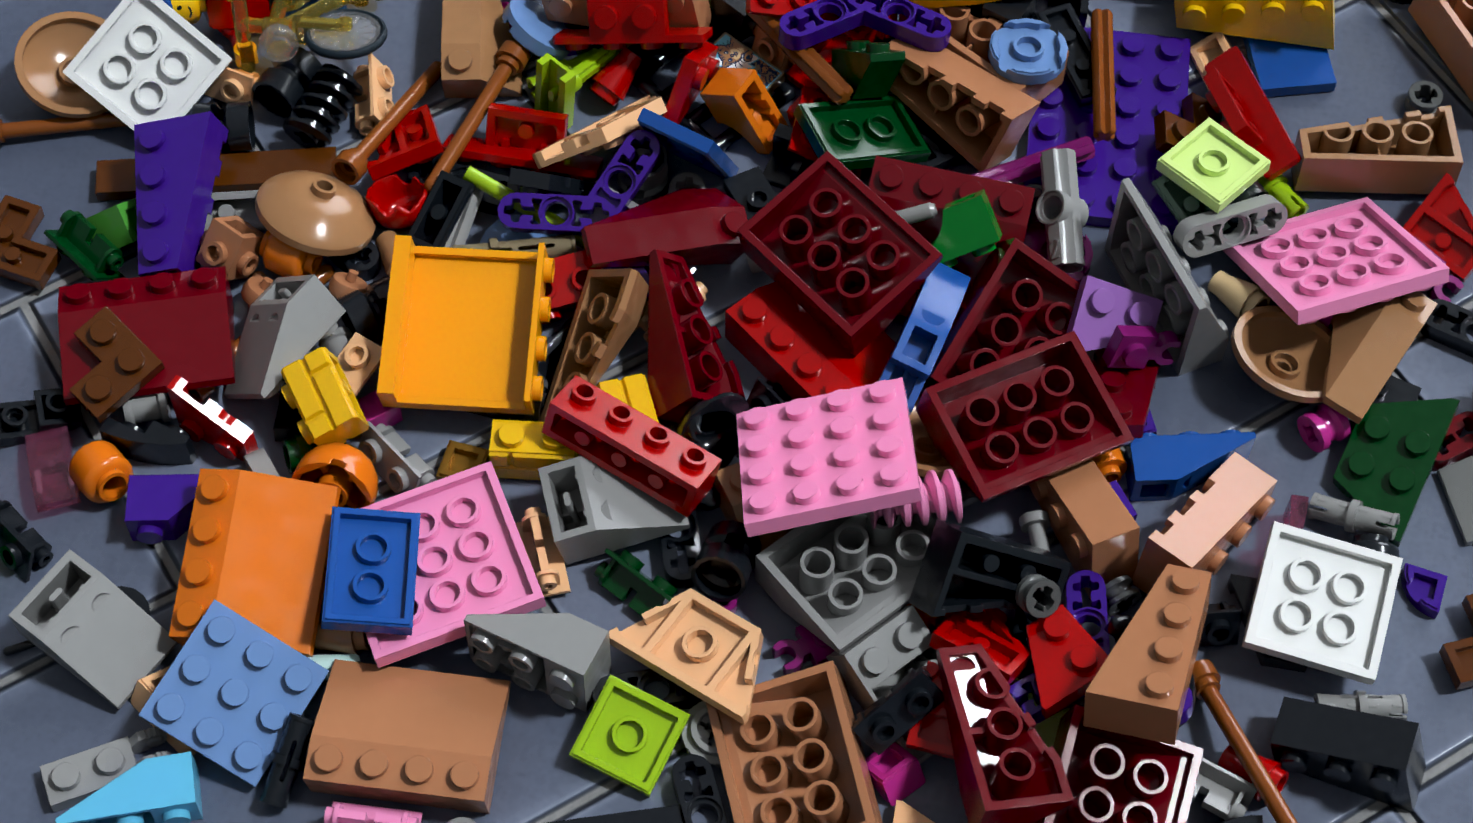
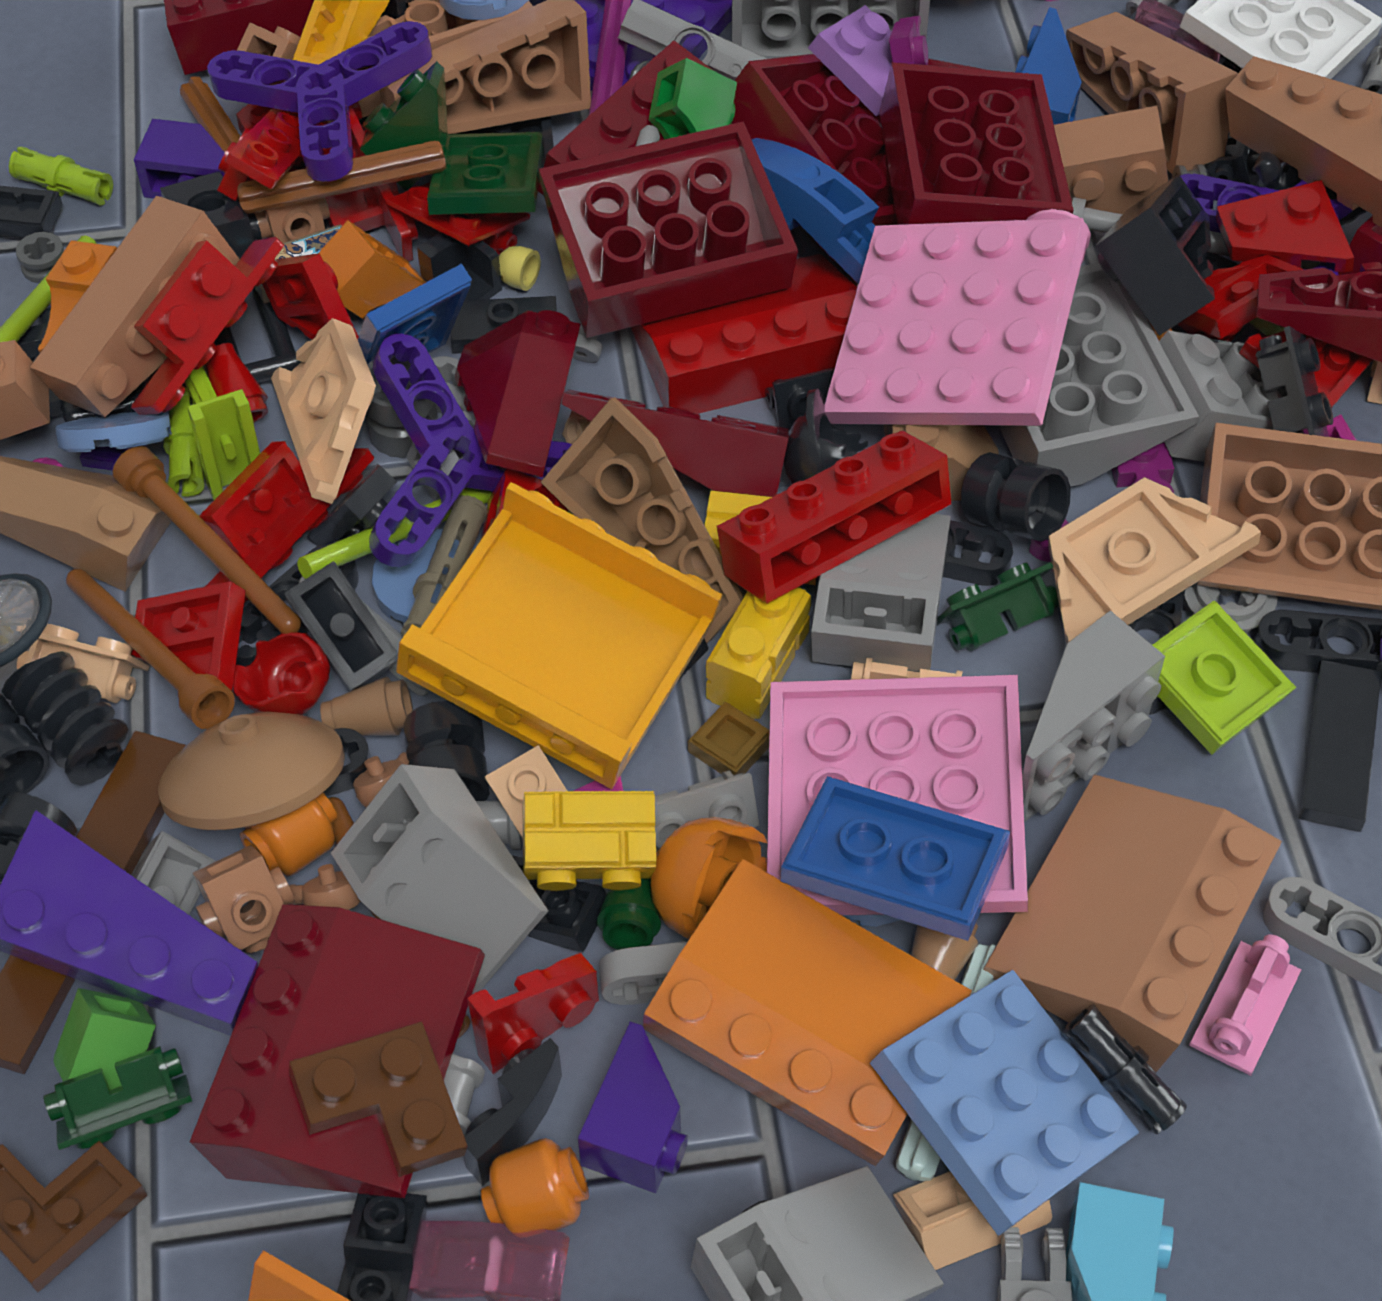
camera: 65 degrees left, 5 degrees down
dark grey bush [1015,574,1061,618] -> none

